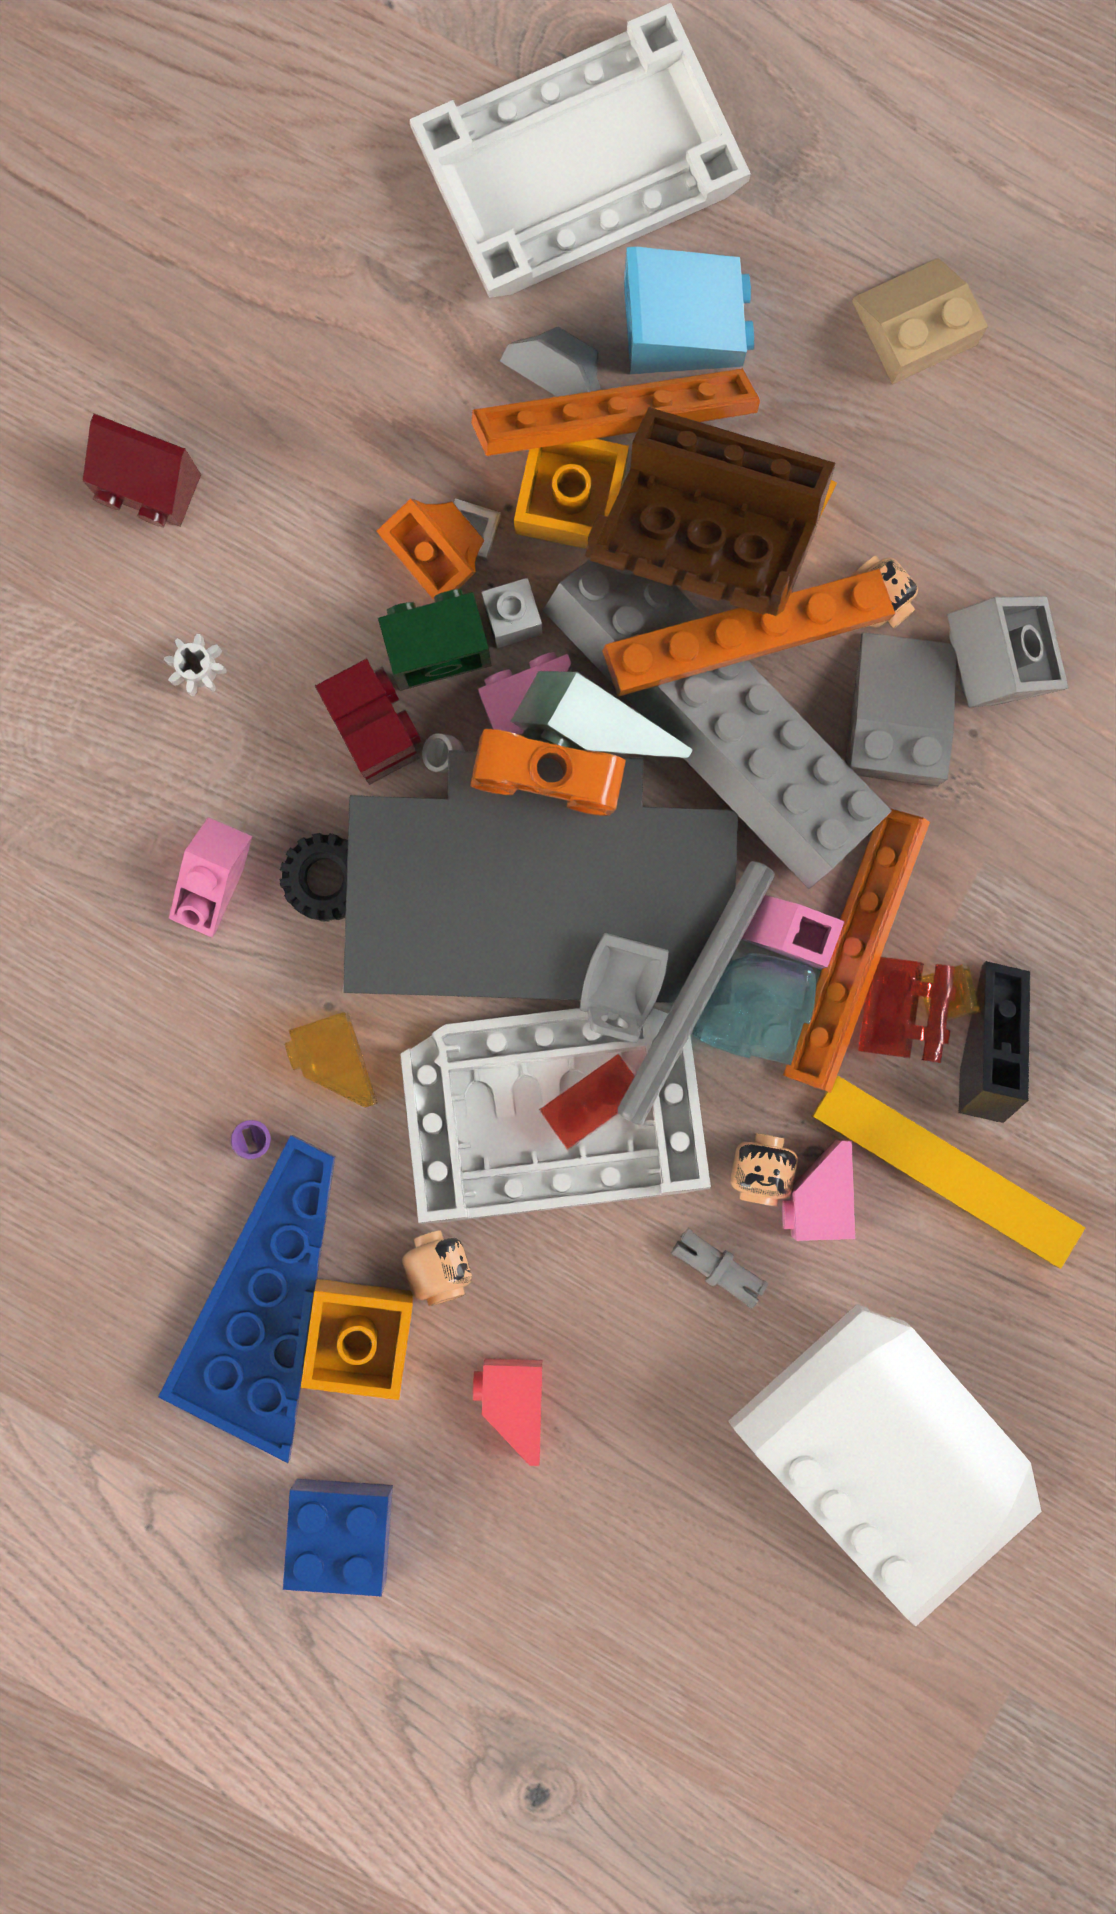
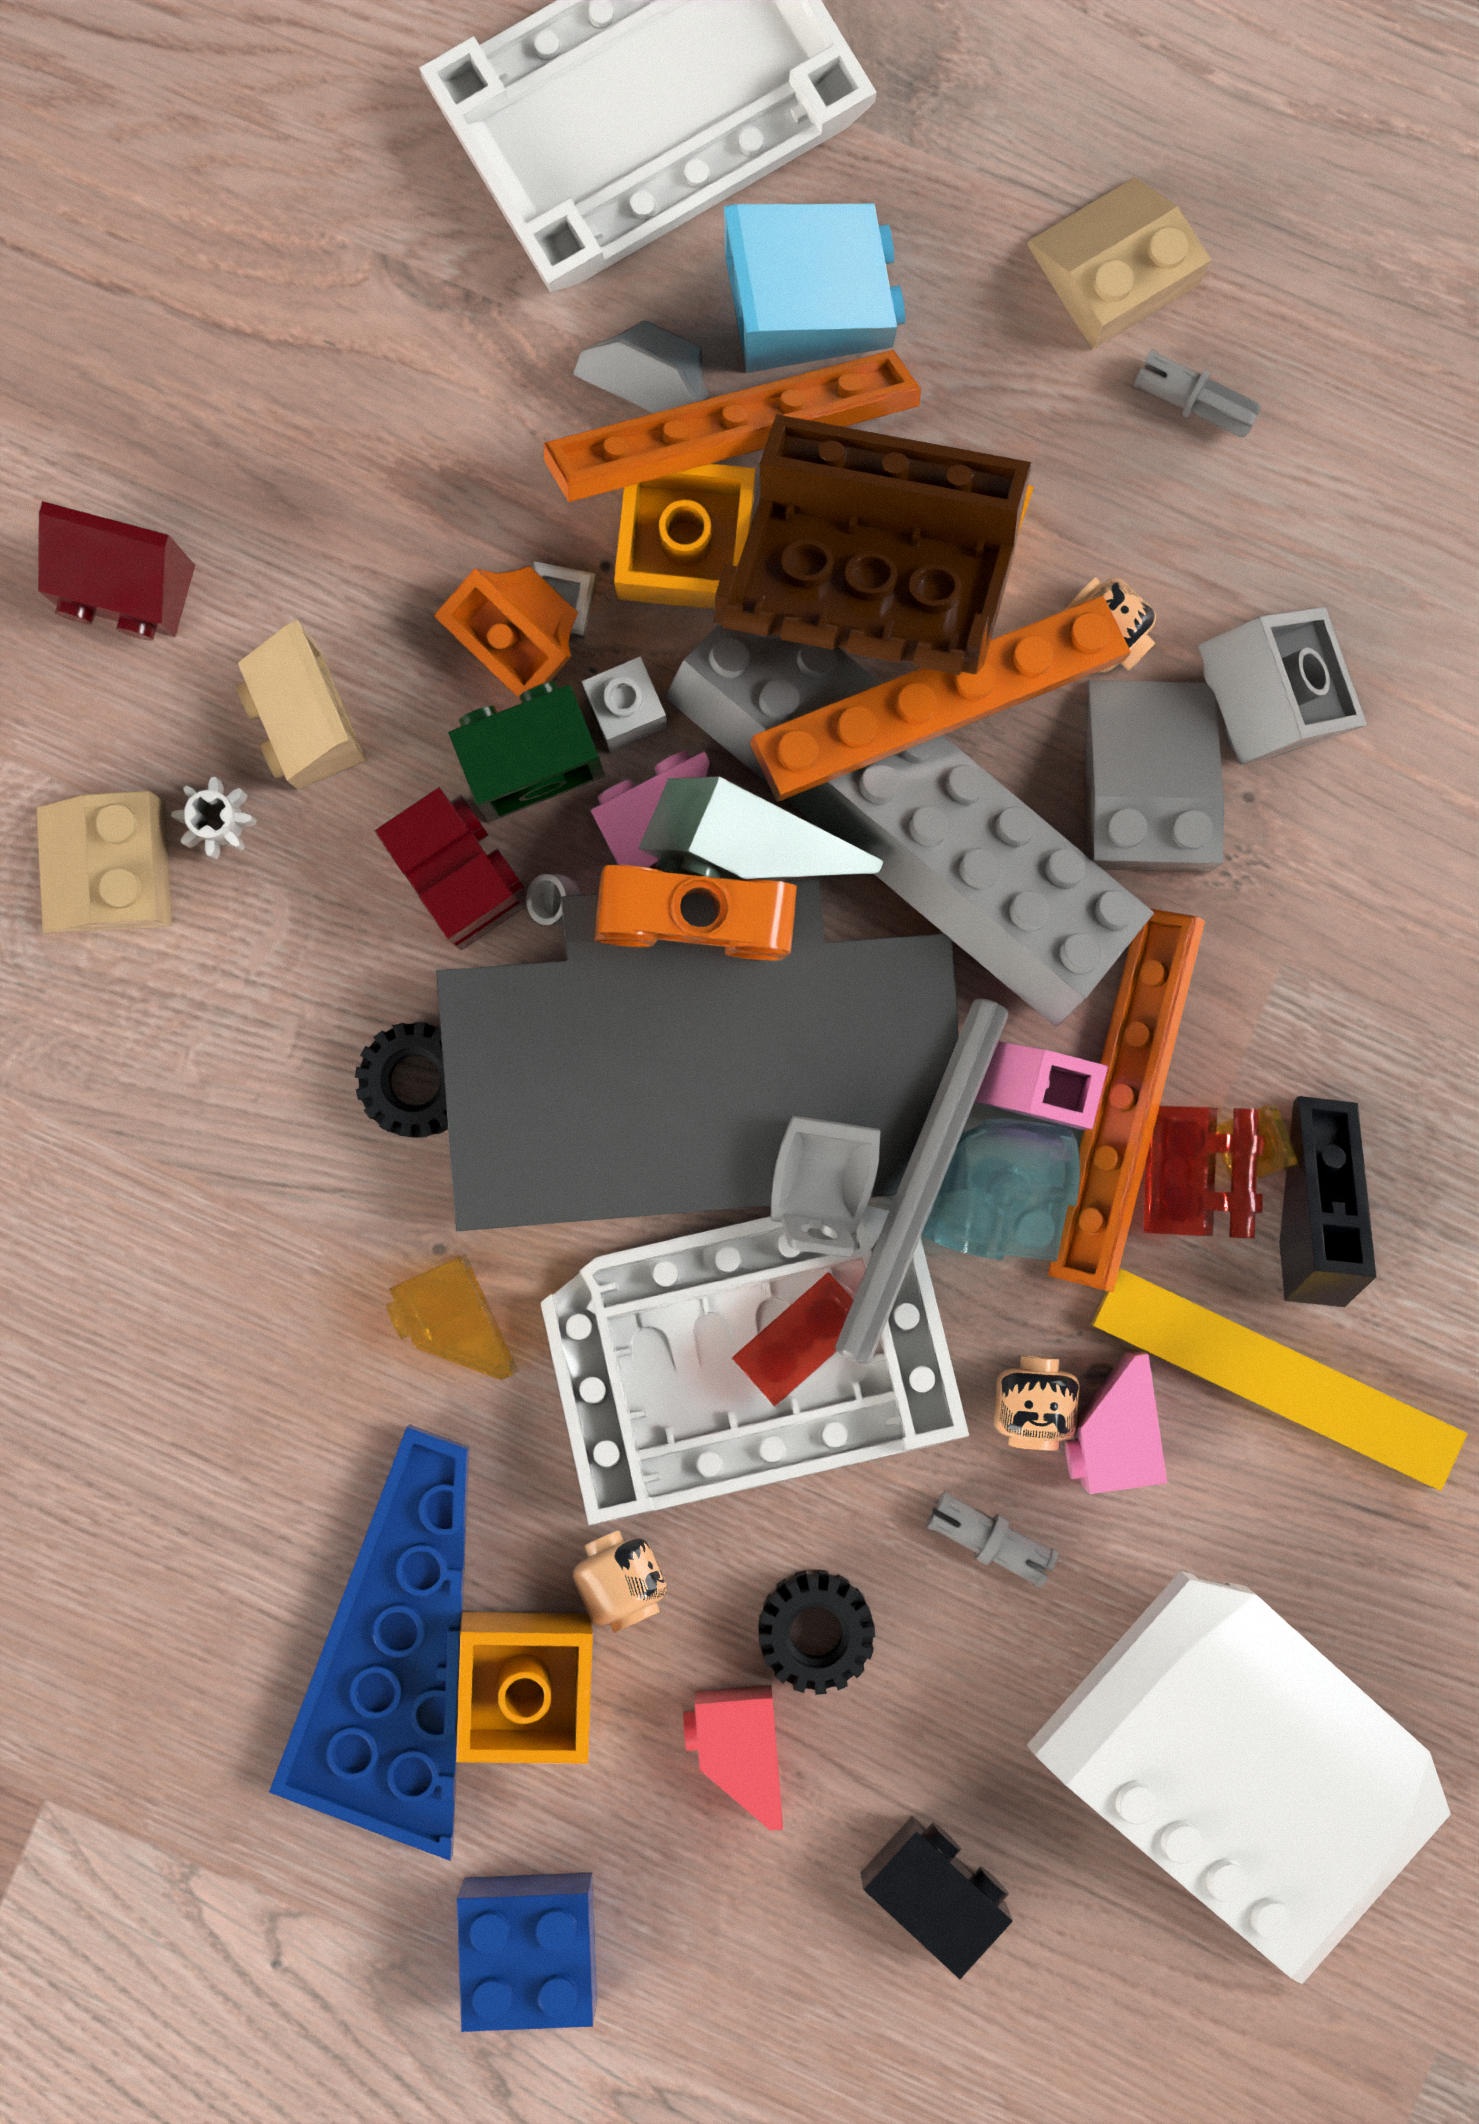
camera: 10 degrees left, 0 degrees up
bright pink slope [169,817,252,937] -> none
medium lavender hinge [231,1120,271,1159] -> none
none -> tan slope [37,791,172,934]
none -> tan slope [236,620,367,790]
none -> black tyre [758,1569,875,1695]
none -> black brick [860,1816,1013,1980]
none -> light grey axle [1133,349,1261,437]

